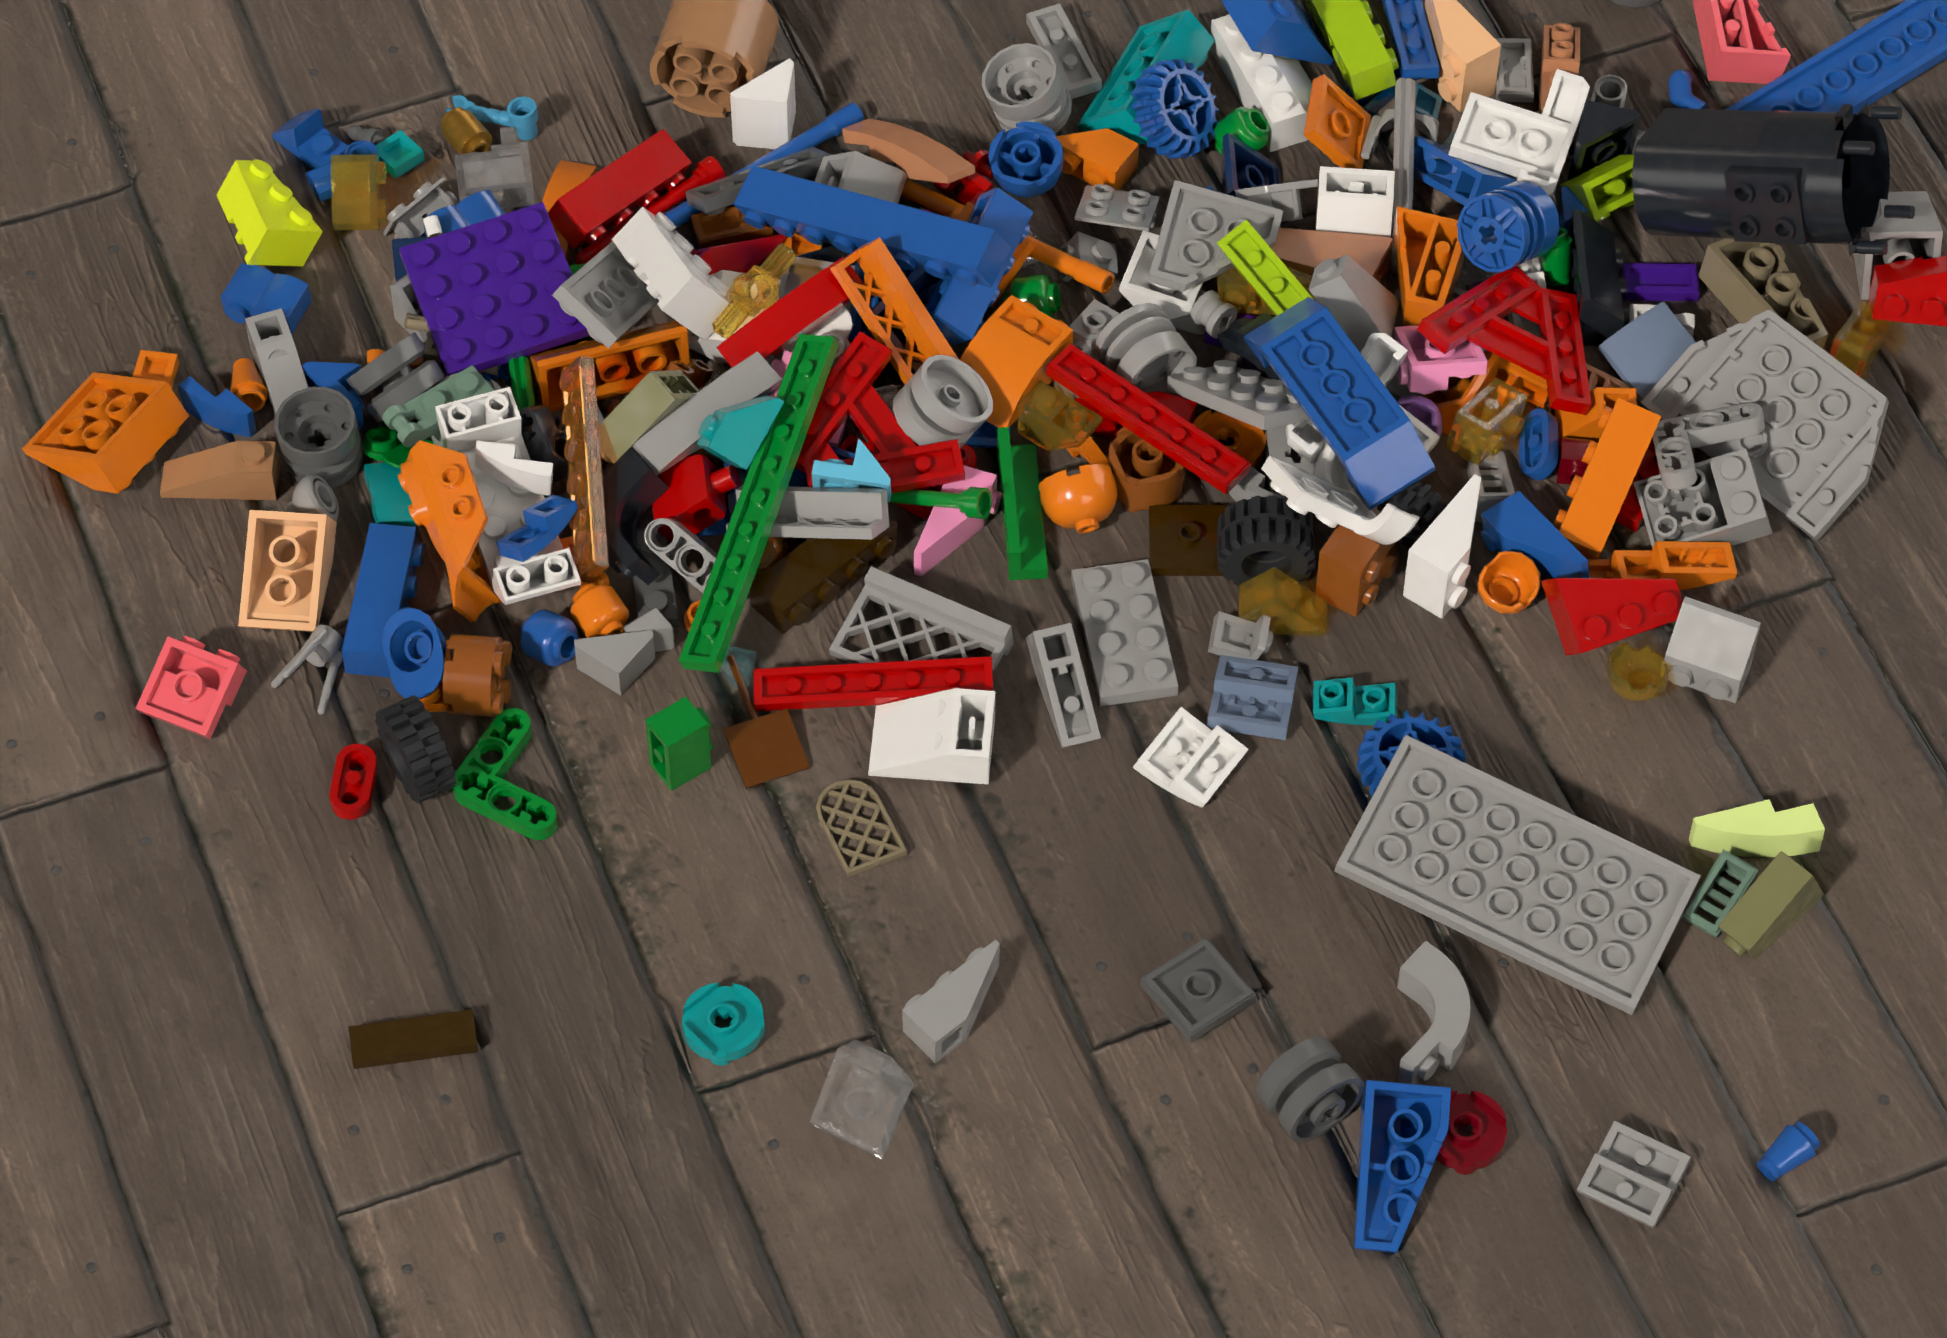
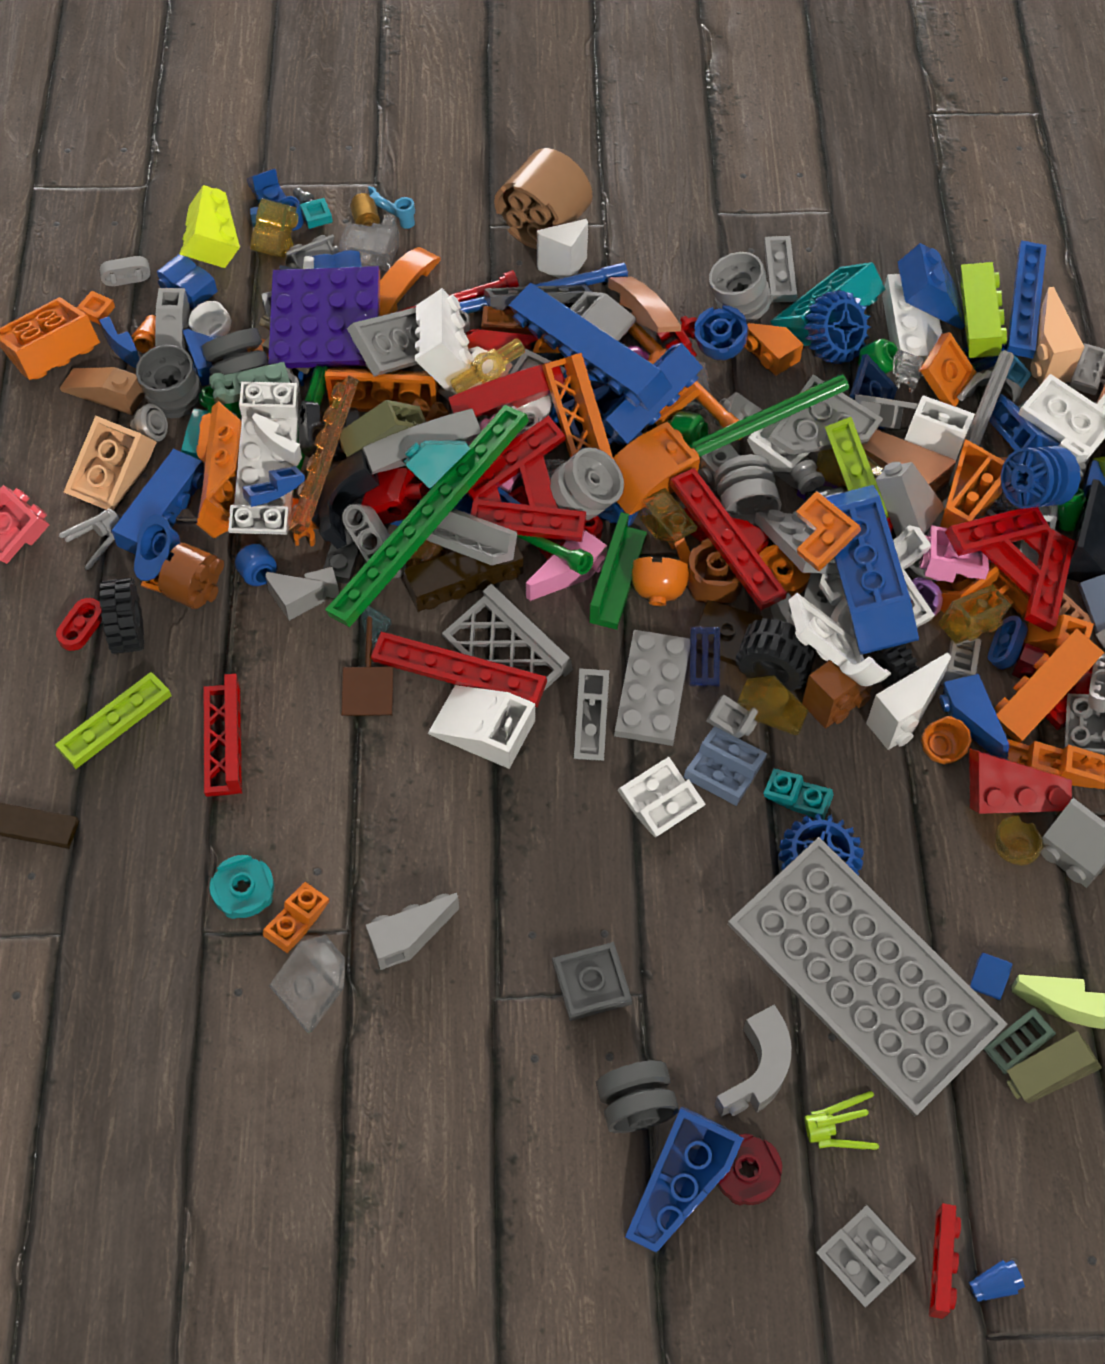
camera: 20 degrees right, 5 degrees up
green beam [453,708,558,840] -> none
red brick [548,129,692,250] -> none
orange head [570,583,629,638] -> none
green brick [645,696,713,791] -> none
medium azure slope [812,439,891,502] -> none
dark tan window [816,779,907,878] -> none
light grey hinge [1074,184,1160,231] -> none
none -> lime plate [55,672,172,769]
none -> light grey beam [100,256,150,286]
none -> white hair [188,301,231,338]
none -> red fence [204,673,242,797]
none -> orange slope [263,882,329,953]
none -> clear blue tile [690,627,720,687]
none -> green axle [692,375,849,457]
none -> orange plate [796,491,861,571]
none -> lime plant [804,1091,879,1150]
none -> clear plate [893,349,923,392]
none -> red plate [929,1203,961,1319]
none -> blue slope [970,953,1013,1000]

